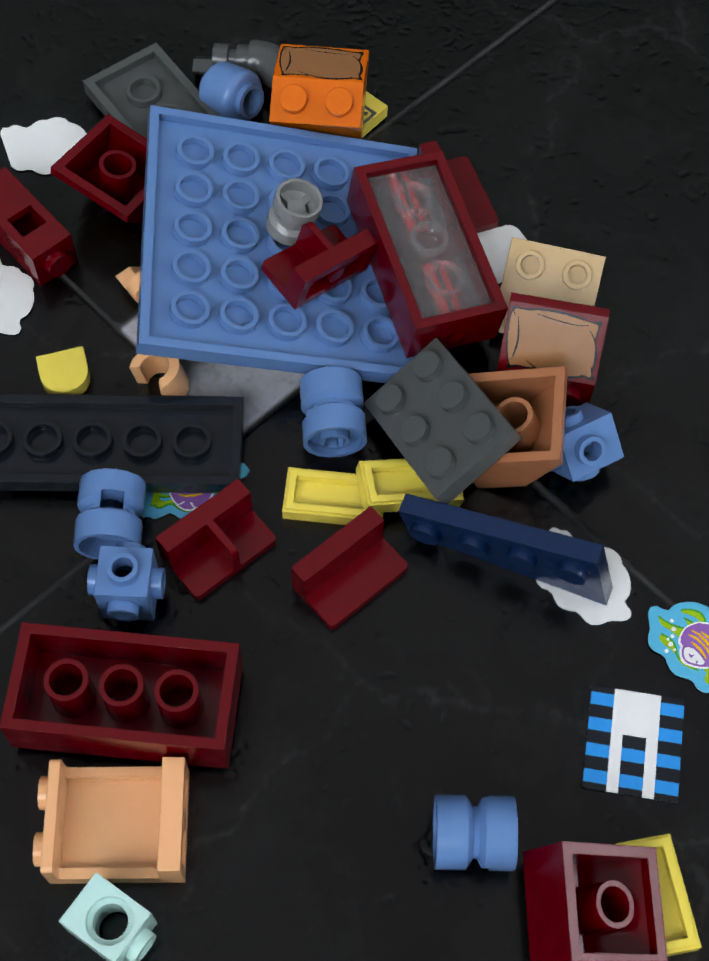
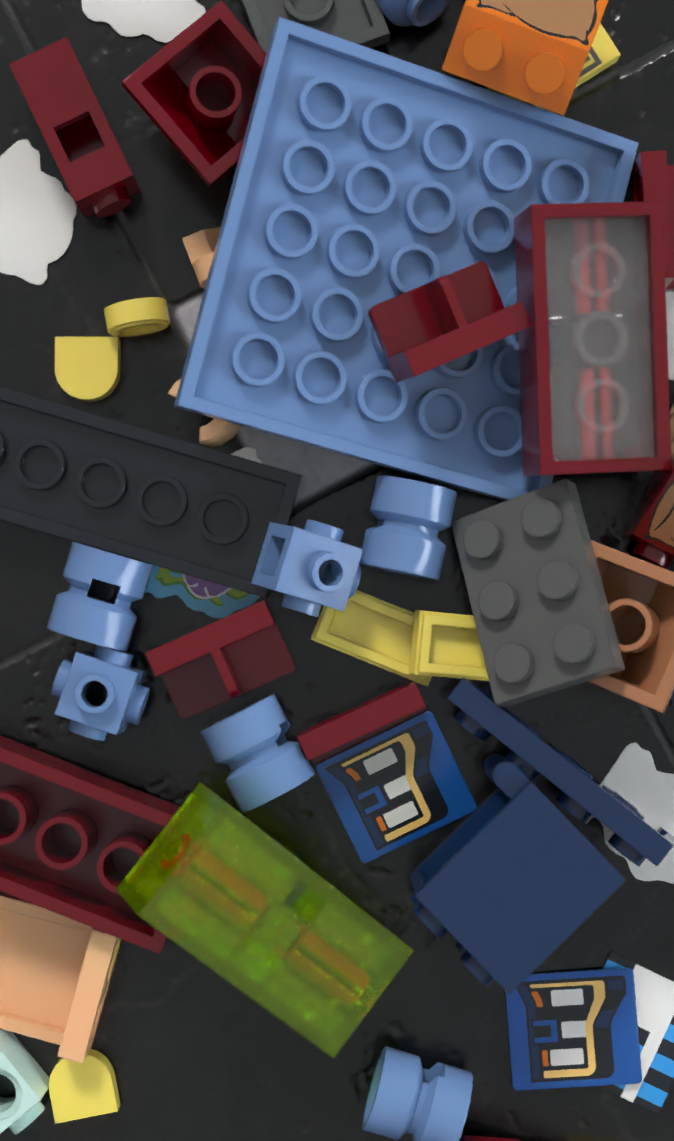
camera: 20 degrees right, 25 degrees up
light grey wheel [265,178,323,246] -> none
none -> light yellow tile [49,1049,121,1124]
none -> light yellow tile [104,297,170,337]
none -> clear neon green brick [116,782,414,1058]
none -> medium blue wheel [200,694,315,813]
none -> medium blue brick [251,519,363,617]
none -> sticker [316,711,477,863]
none -> dark blue container [409,753,626,994]
none -> sticker [505,968,642,1090]

